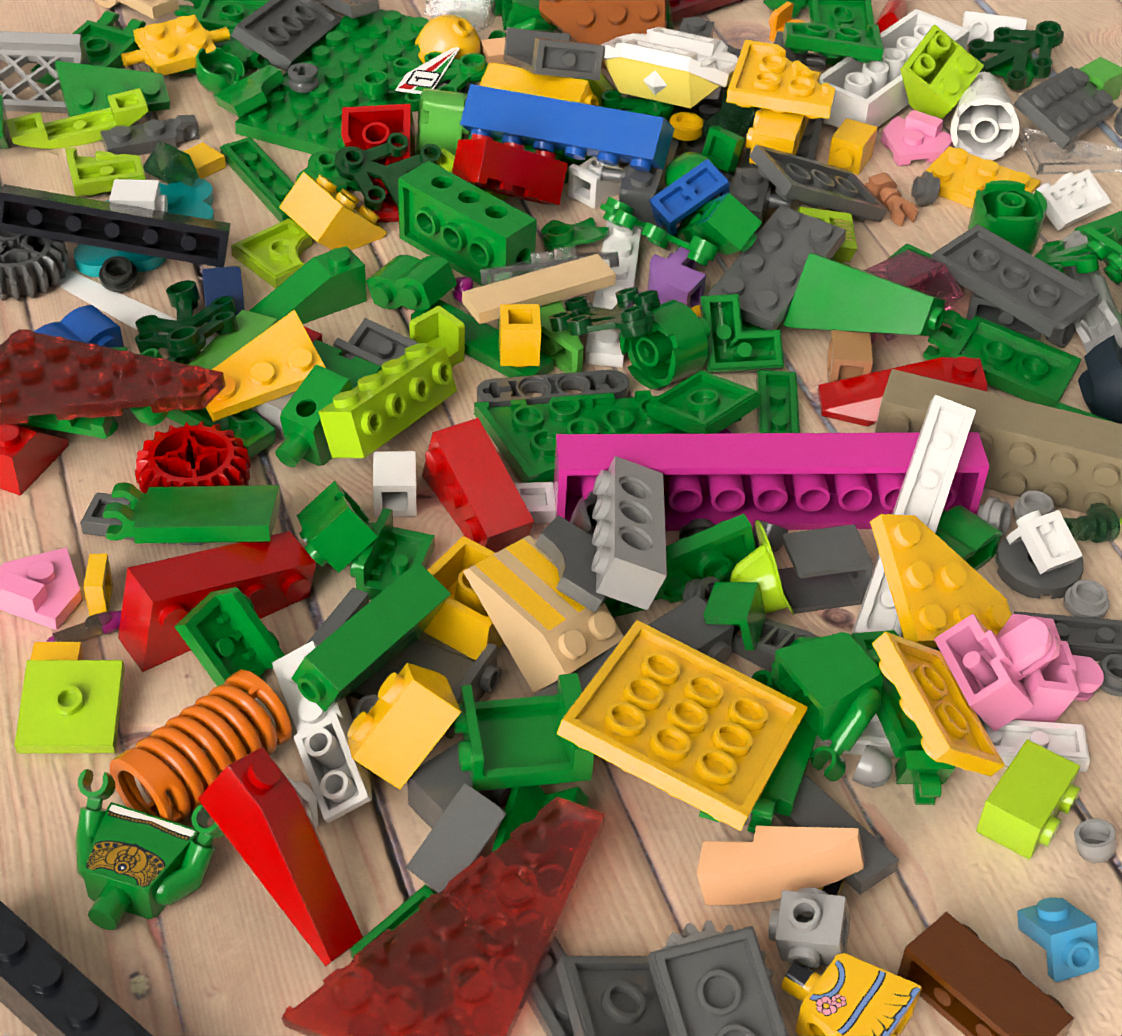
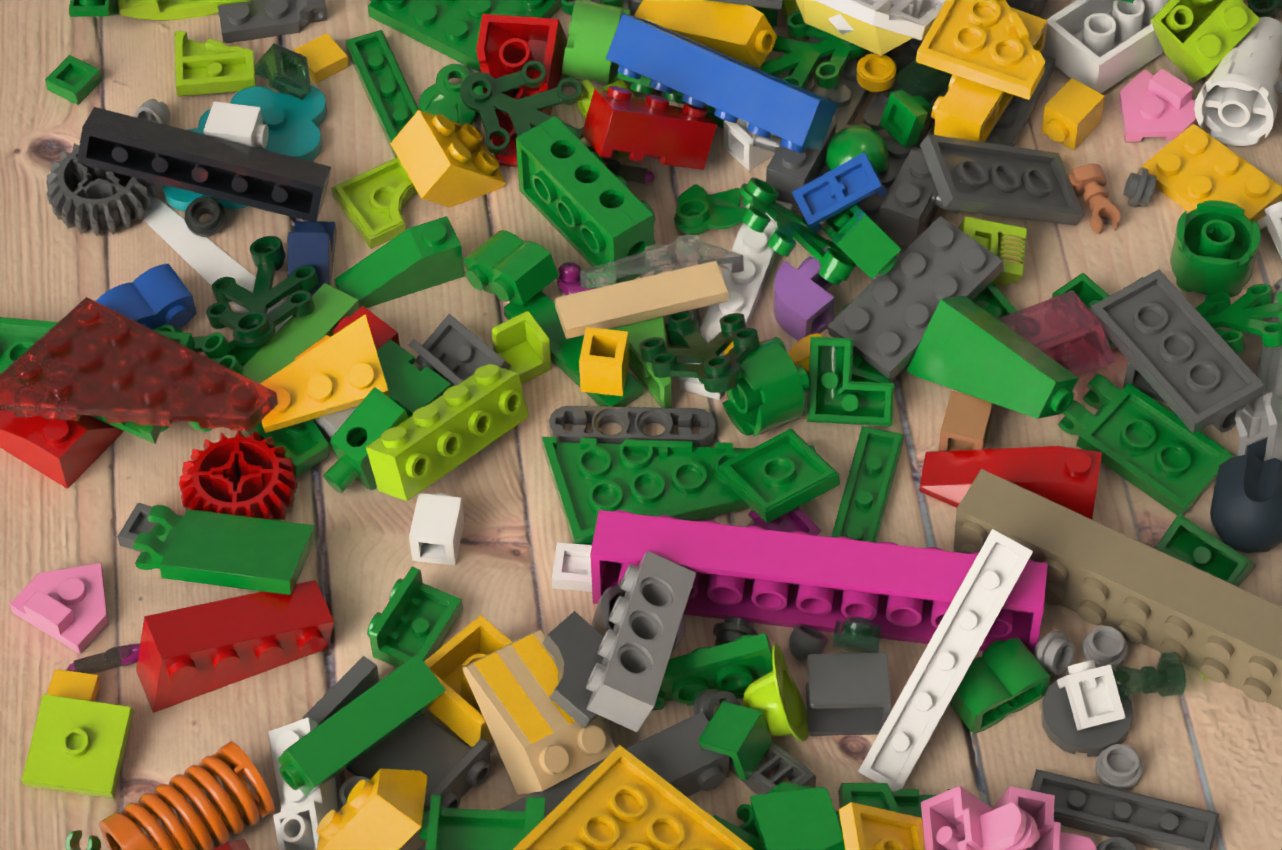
camera: 15 degrees right, 10 degrees up
yellow tile [84,553,113,617] -> none
green bracket [174,587,285,692] -> none
green brick [296,480,378,573] -> none
red wedge [422,417,534,553] -> none
yellow plate [870,514,1012,647] -> none
none -> clear green slope [833,617,882,653]

